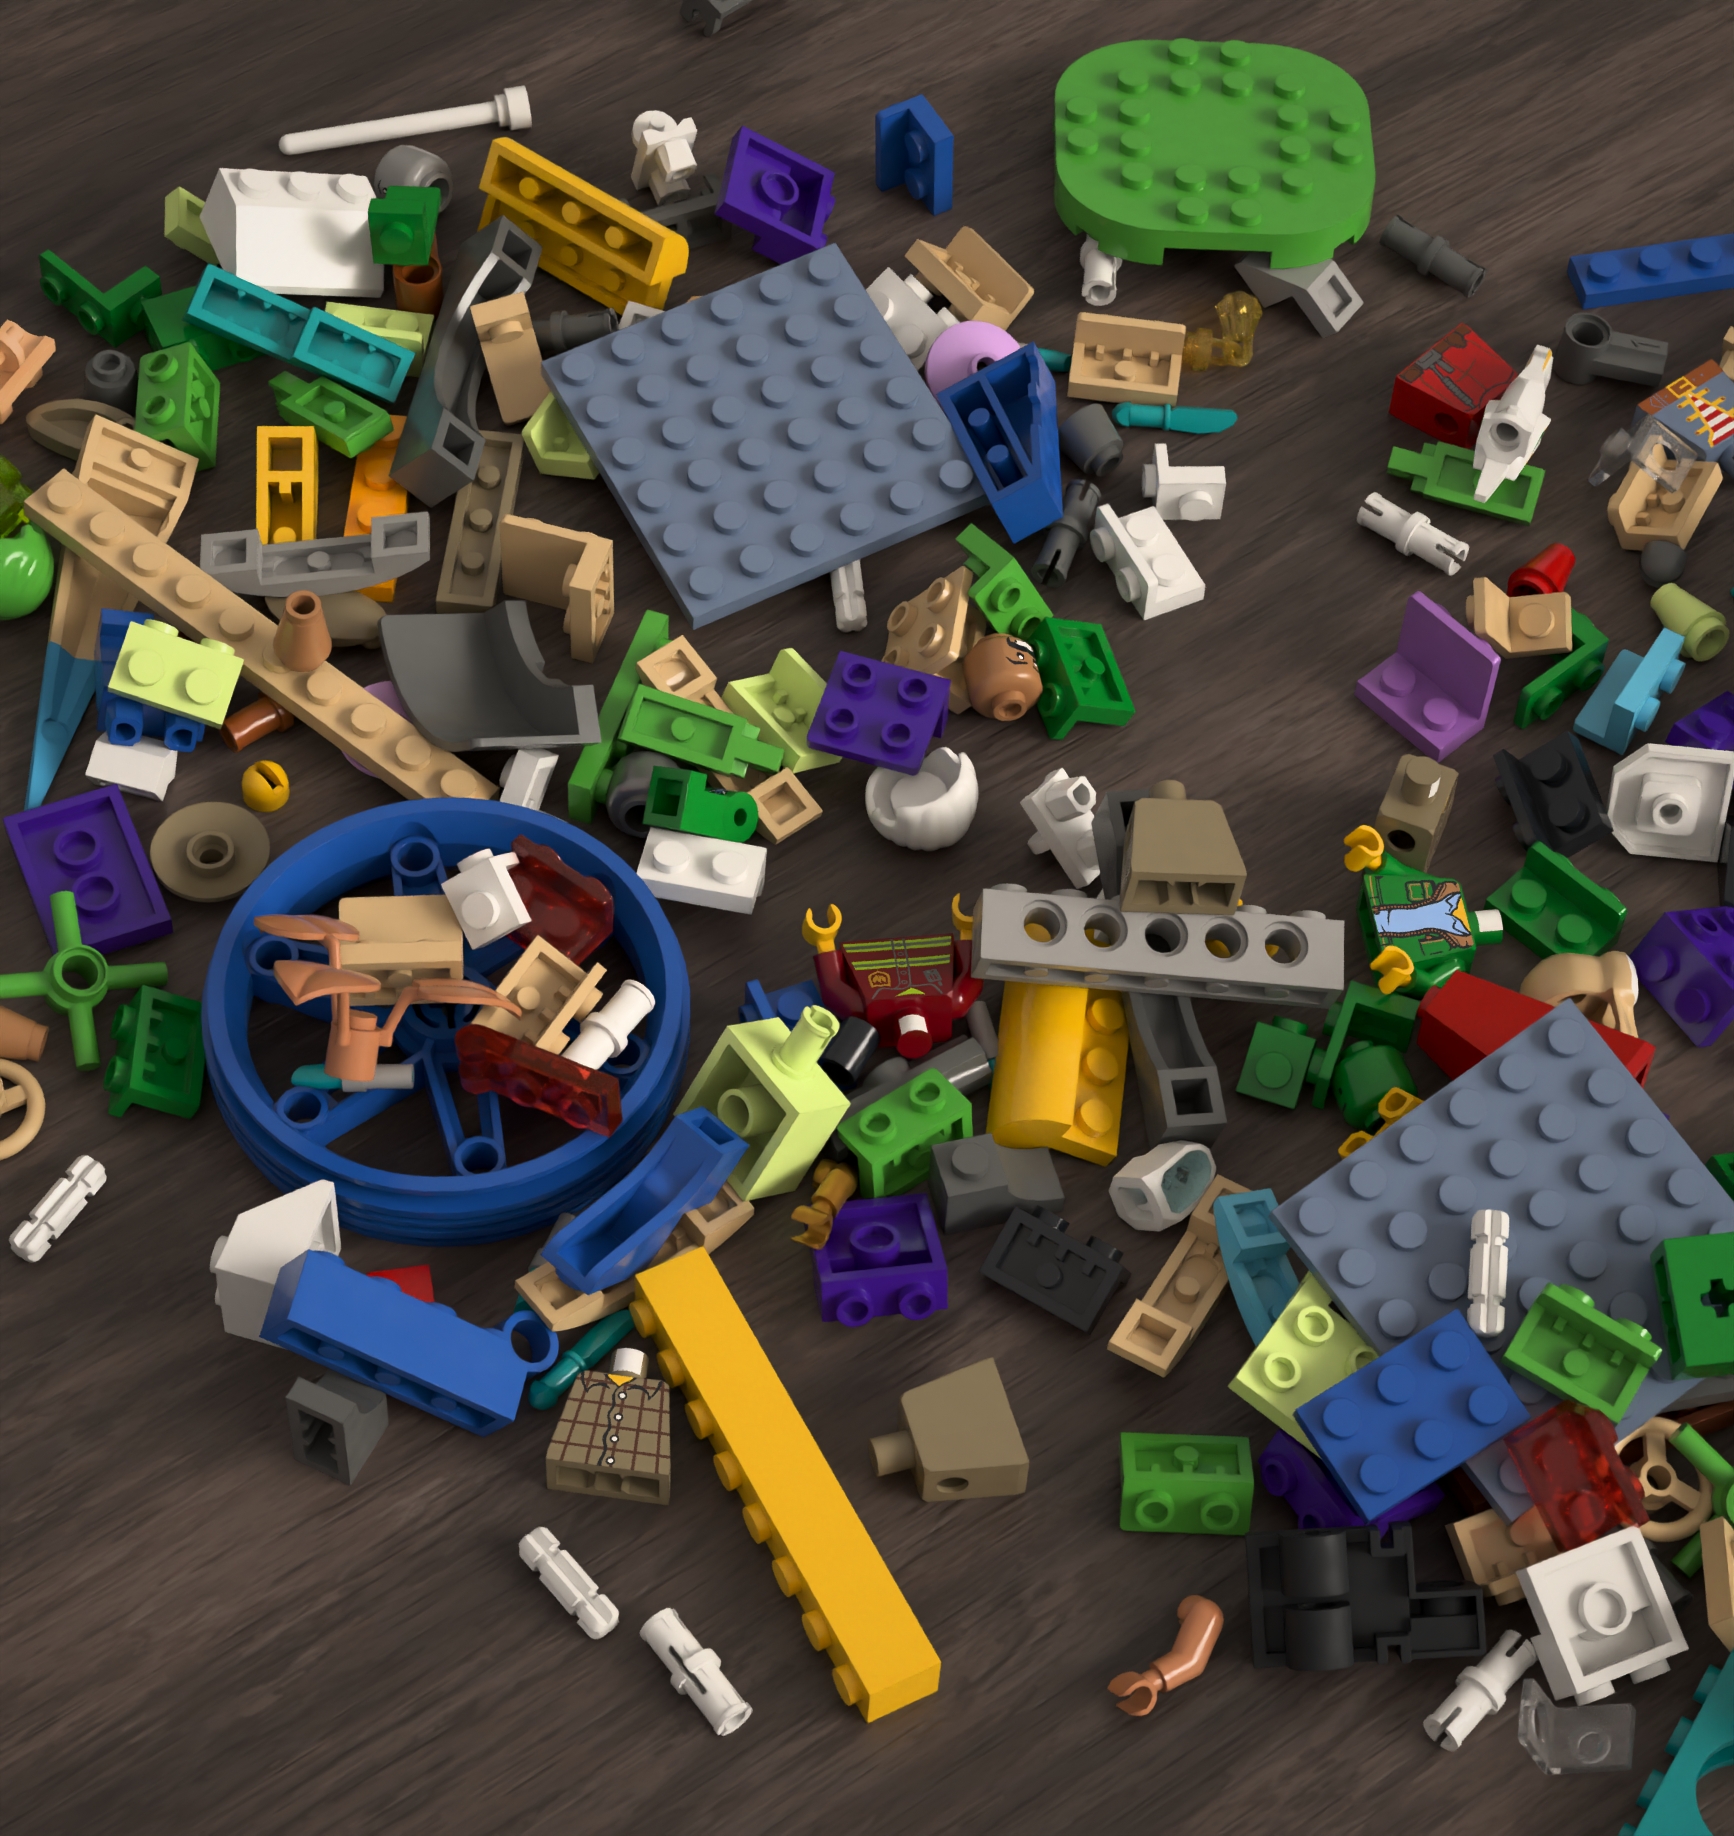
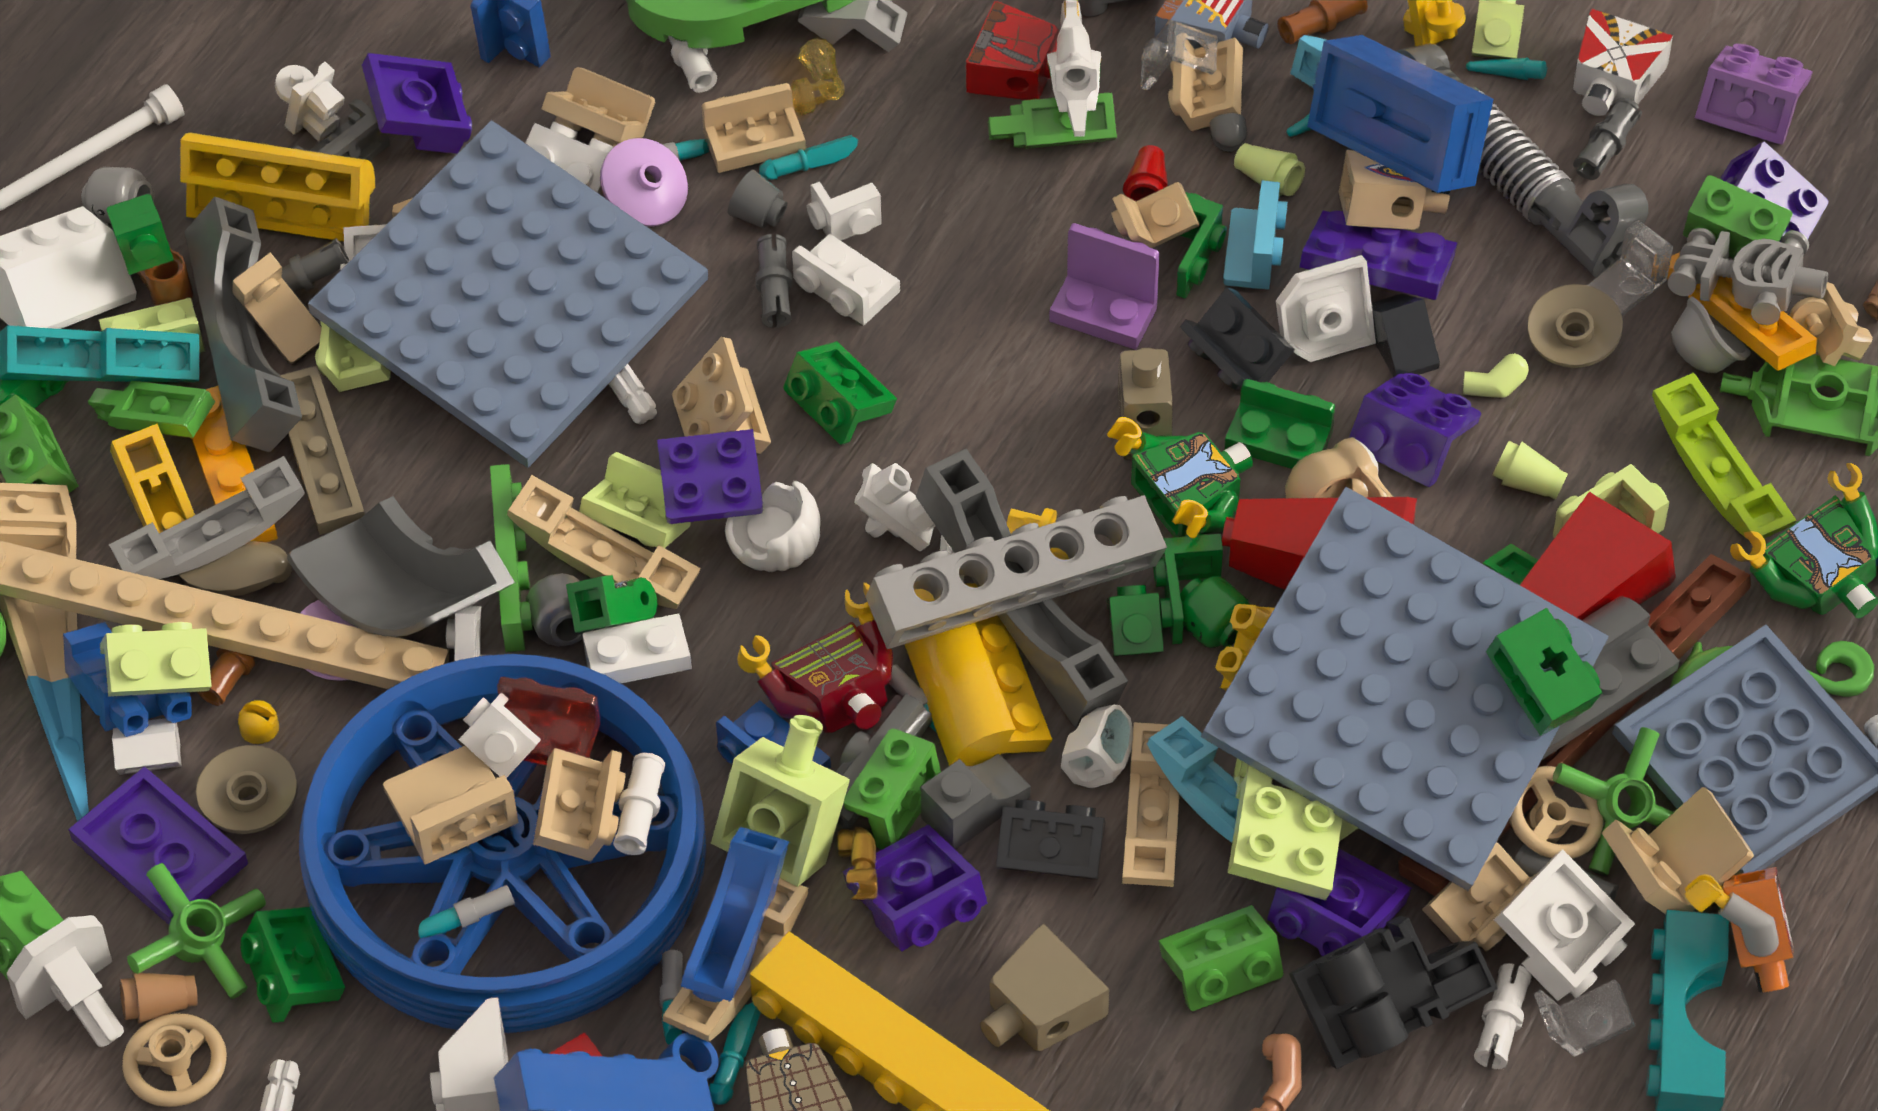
camera: 20 degrees left, 0 degrees up
nougat plant [253,914,522,1081] -> none
medium nougat cone [273,590,332,672] -> none
clear red plate [455,1024,623,1138] -> none
tan bracket [499,514,614,663] -> none
bright green hinge [618,683,784,779] -> none
black hinge [817,1016,881,1086] -> none
blue wedge [936,341,1063,543] -> none
bright green bracket [956,523,1054,642] -> none
medium nougat head [962,633,1043,721] -> none
dark tan torso [1119,780,1247,915] -> none
blue plate [1292,1308,1532,1525] -> none
white pin [1357,492,1469,576] -> none
white axle [1467,1209,1509,1338] -> none
bright green bracket [1499,1283,1663,1429] -> none
clear red bracket [1503,1399,1650,1553] -> none

